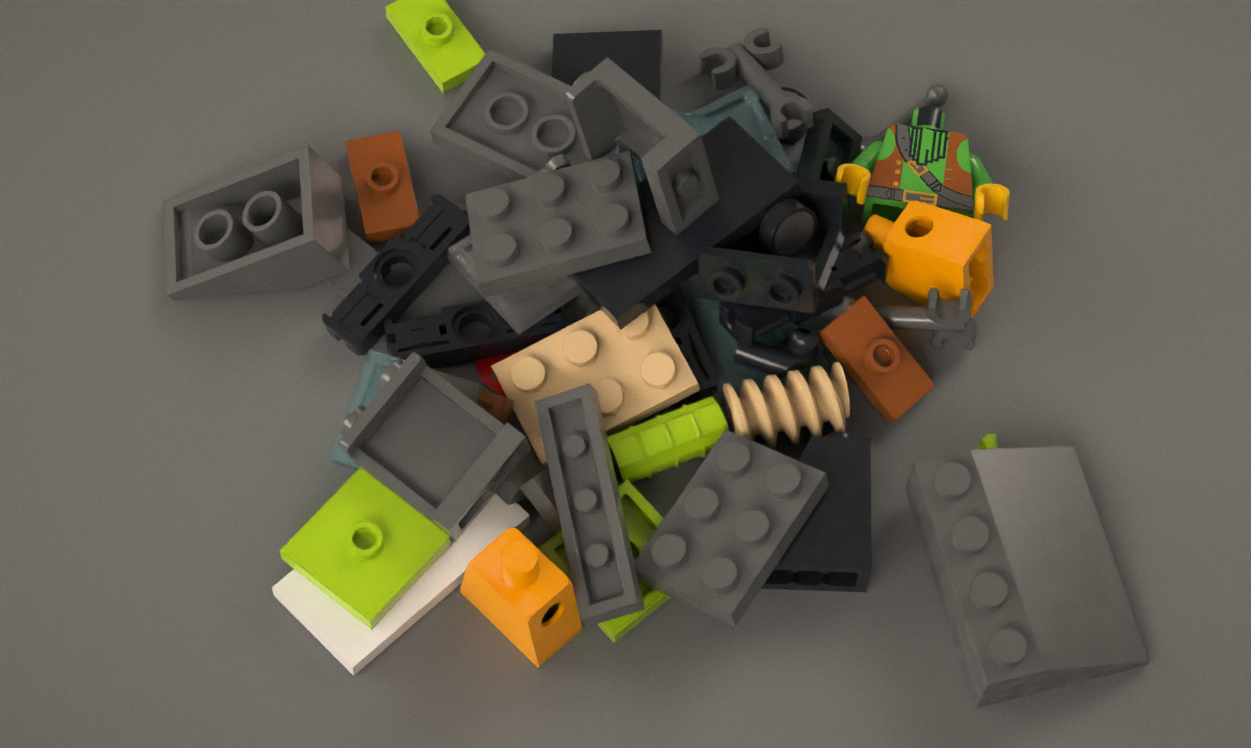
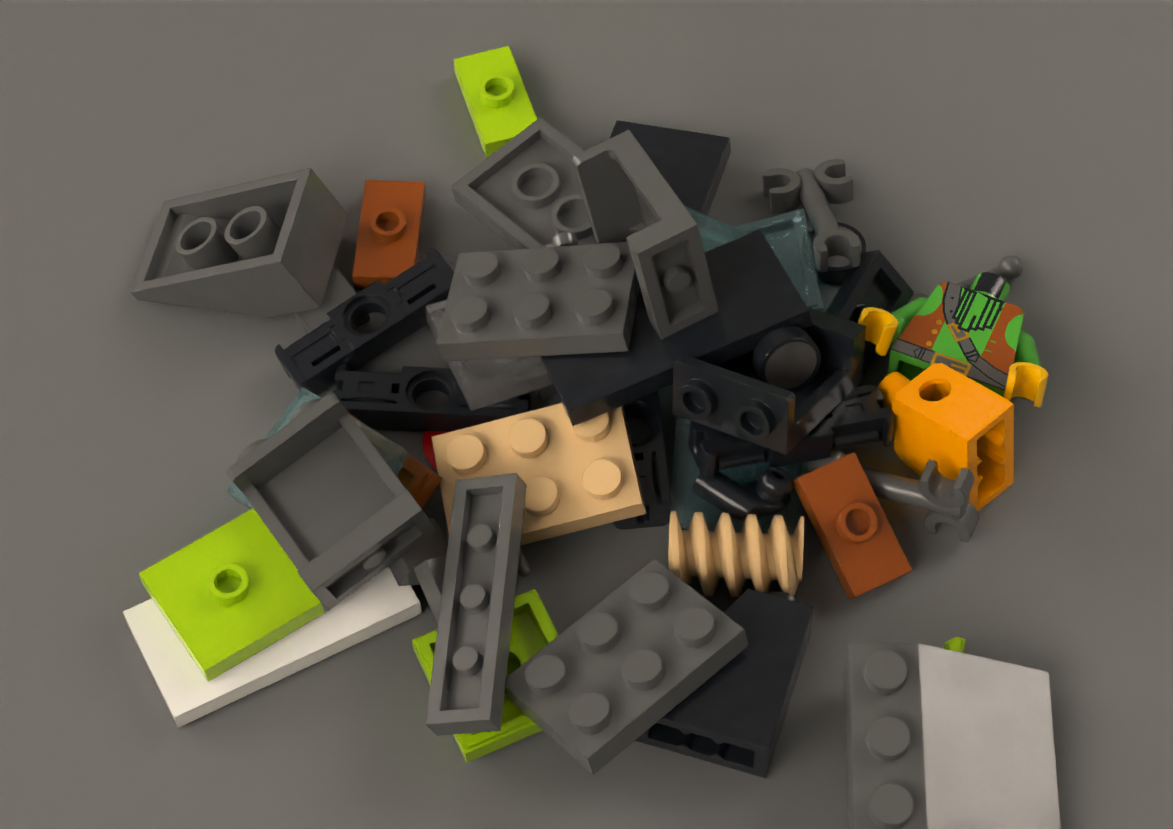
camera: 20 degrees right, 5 degrees down
light orange torso [460,526,582,668] -> none
lime axle [607,396,729,484] -> none

